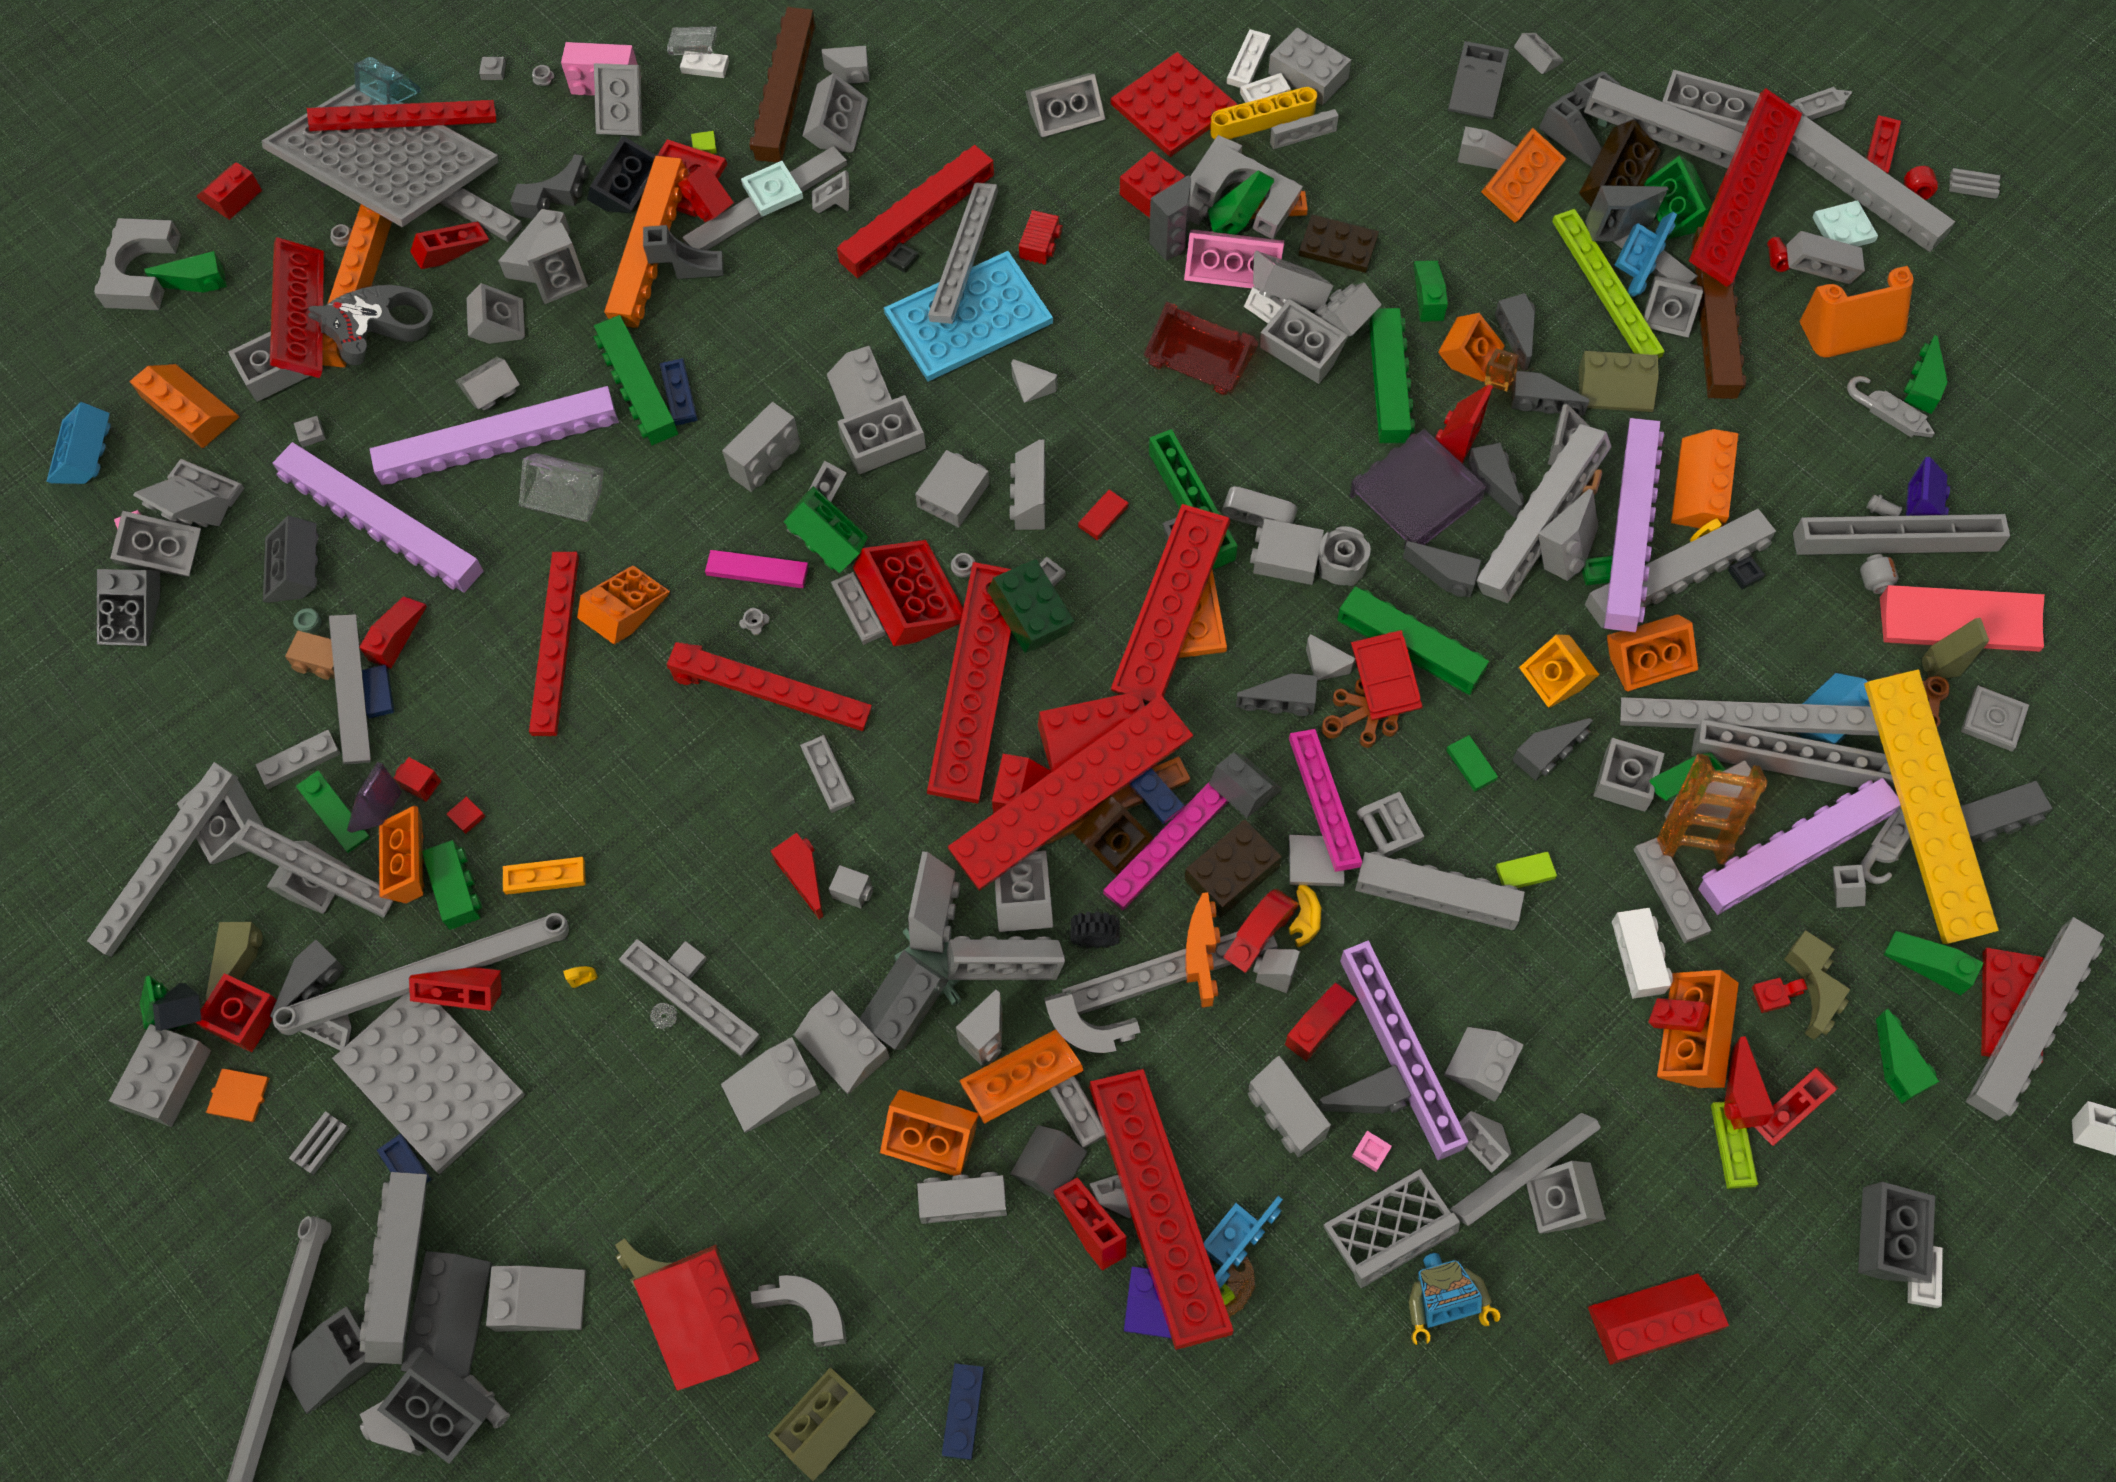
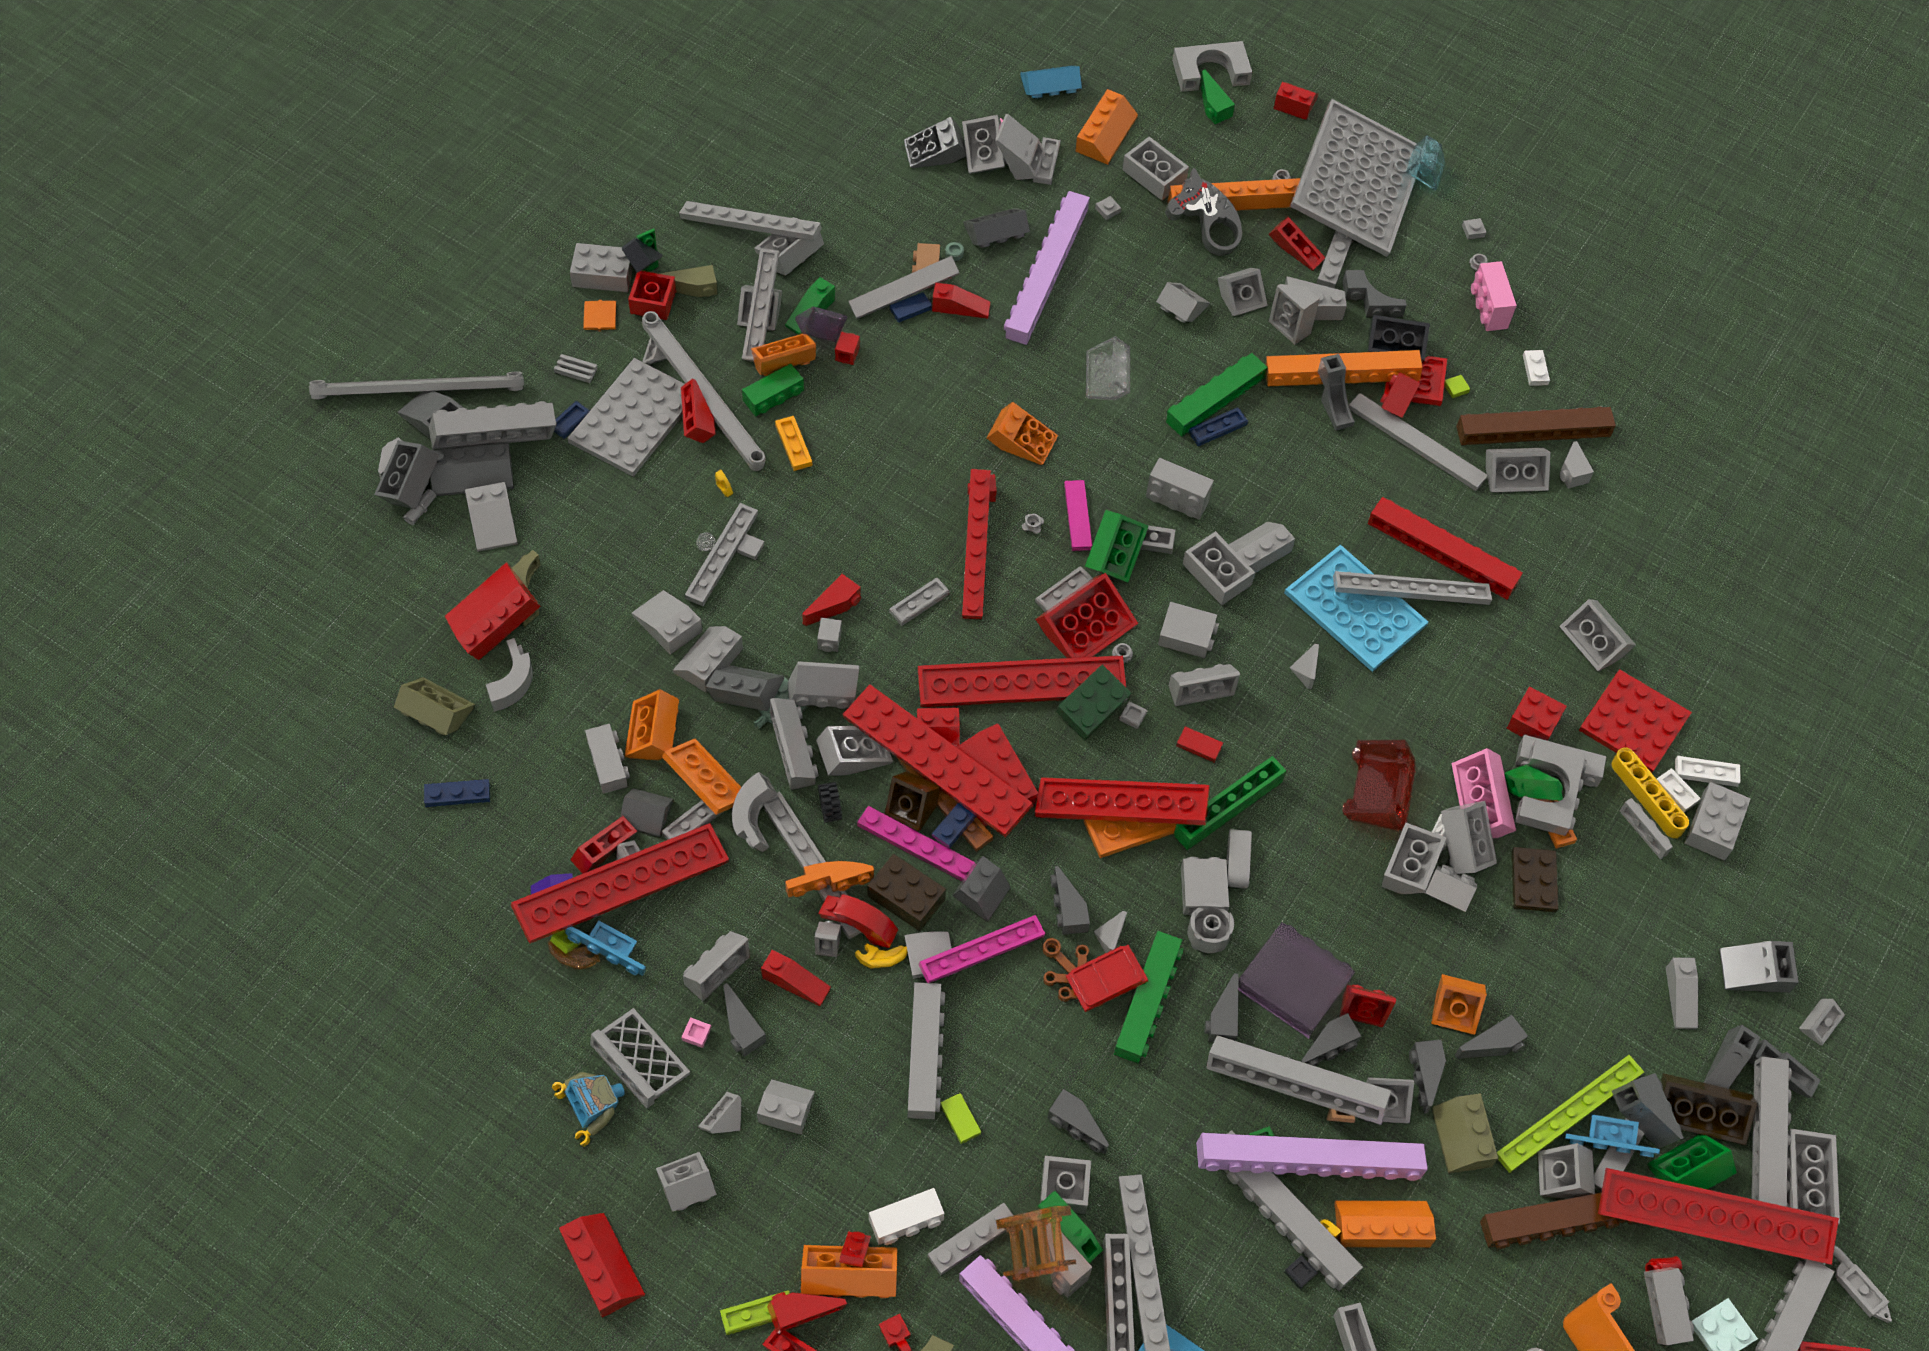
camera: 70 degrees right, 5 degrees down
light grey plate [256,730,341,789] -> none
red plate [270,237,324,378] -> none
dark grey slope [270,940,346,1024] -> none
red plate [307,100,496,131] -> none
lavender brick [370,386,619,485] -> none
red tile [447,796,486,834] -> none
red plate [529,552,579,736] -> none
light grey tile [594,63,642,136] -> none
clear tile [667,27,717,55] -> none
light aqua plate [741,161,803,217] -> none
light grey slope [812,170,849,213] -> none
pearl dark grey tile [886,242,919,273] -> none
light grey slope [956,990,1002,1066] -> none
red brick [1019,210,1062,265] -> none
dark grey slope [1149,175,1191,261] -> none
lavender brick [1340,940,1469,1160] -> none
light grey plate [1356,792,1424,857] -> none
green brick [1369,308,1415,443] -> none
green slope [1414,260,1448,322] -> none
green tile [1446,735,1498,792] -> none
light grey tile [1449,1113,1601,1226] -> none
orange plate [1481,128,1566,223] -> none
clear orange brick [1484,348,1519,392] -> none
light orange slope [1519,635,1599,707] -> none
light grey slope [1538,489,1599,581] -> none
orange slope [1607,614,1698,691] -> none

